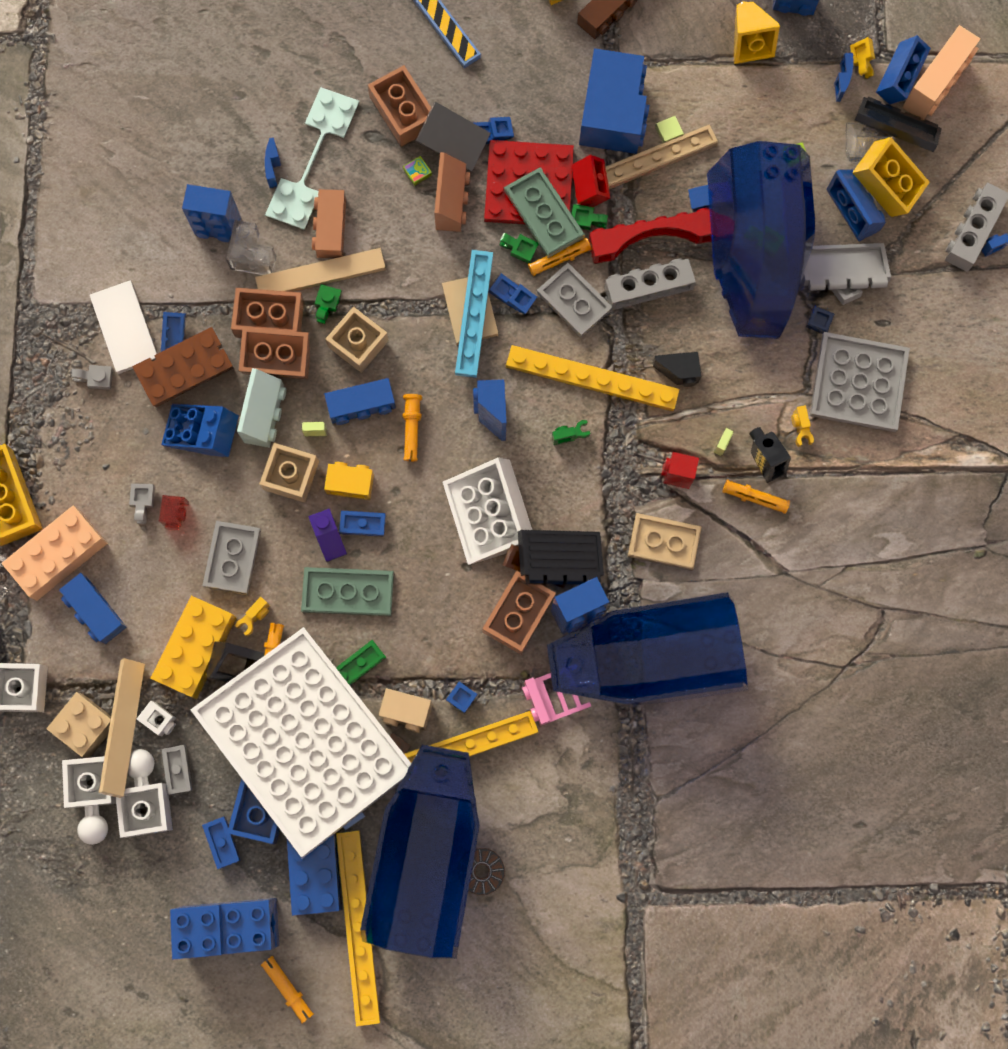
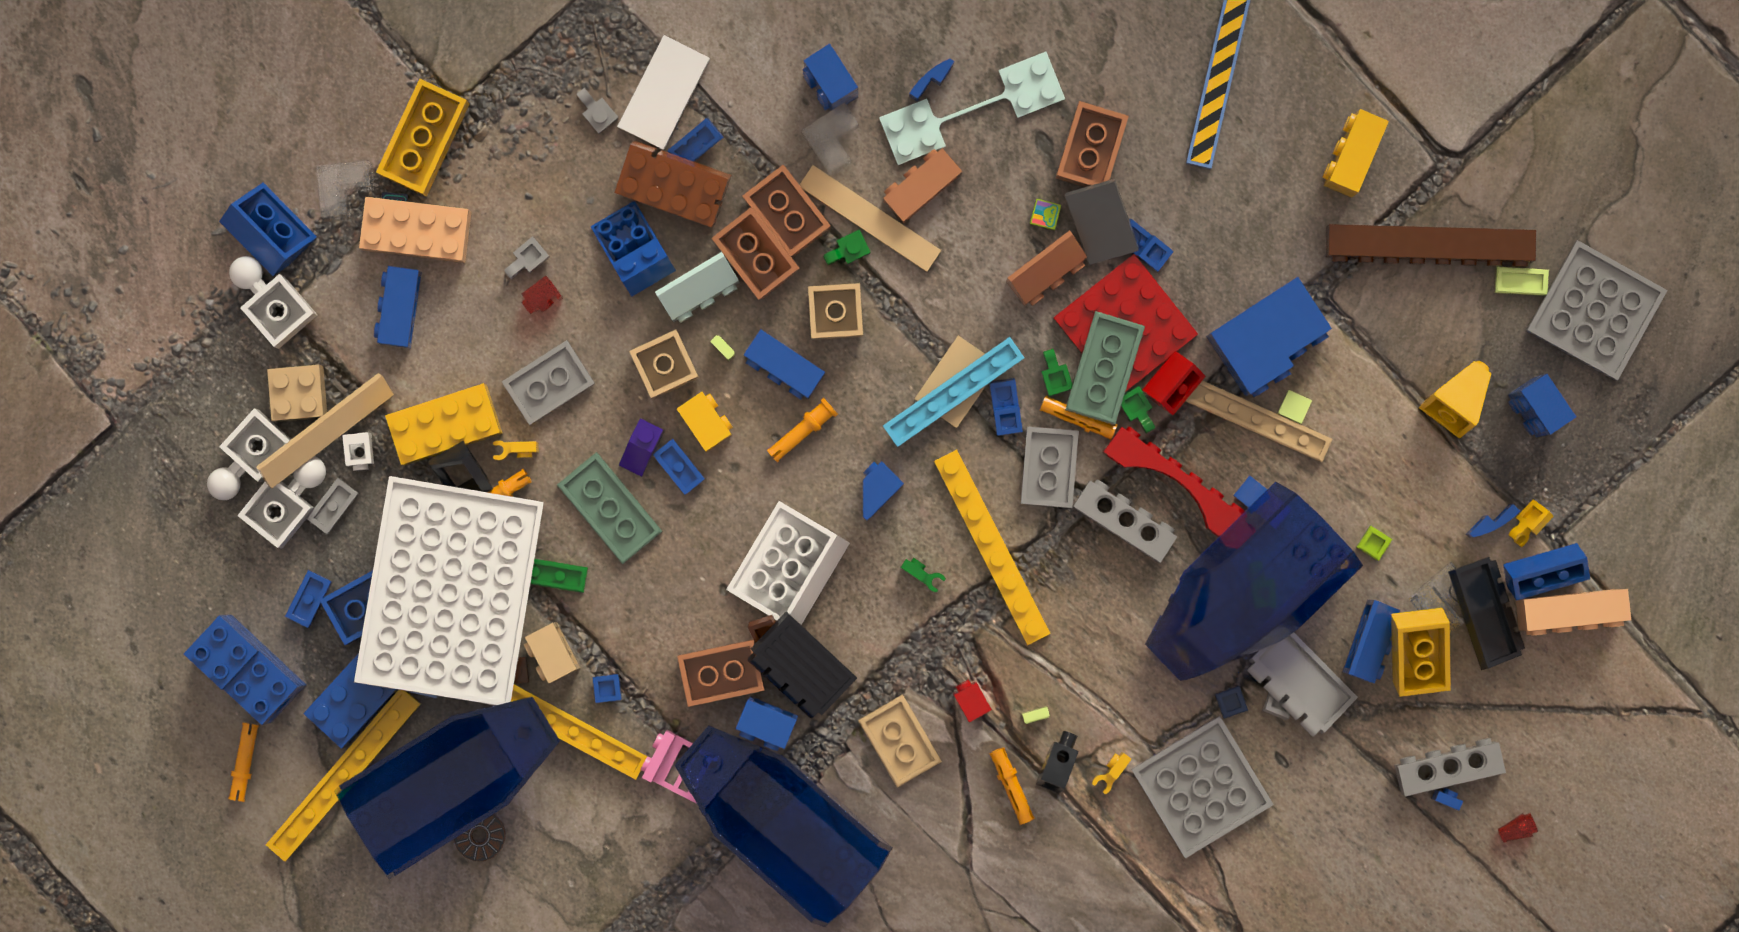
camera: 50 degrees right, 10 degrees up
black slope [653,352,701,387] -> none

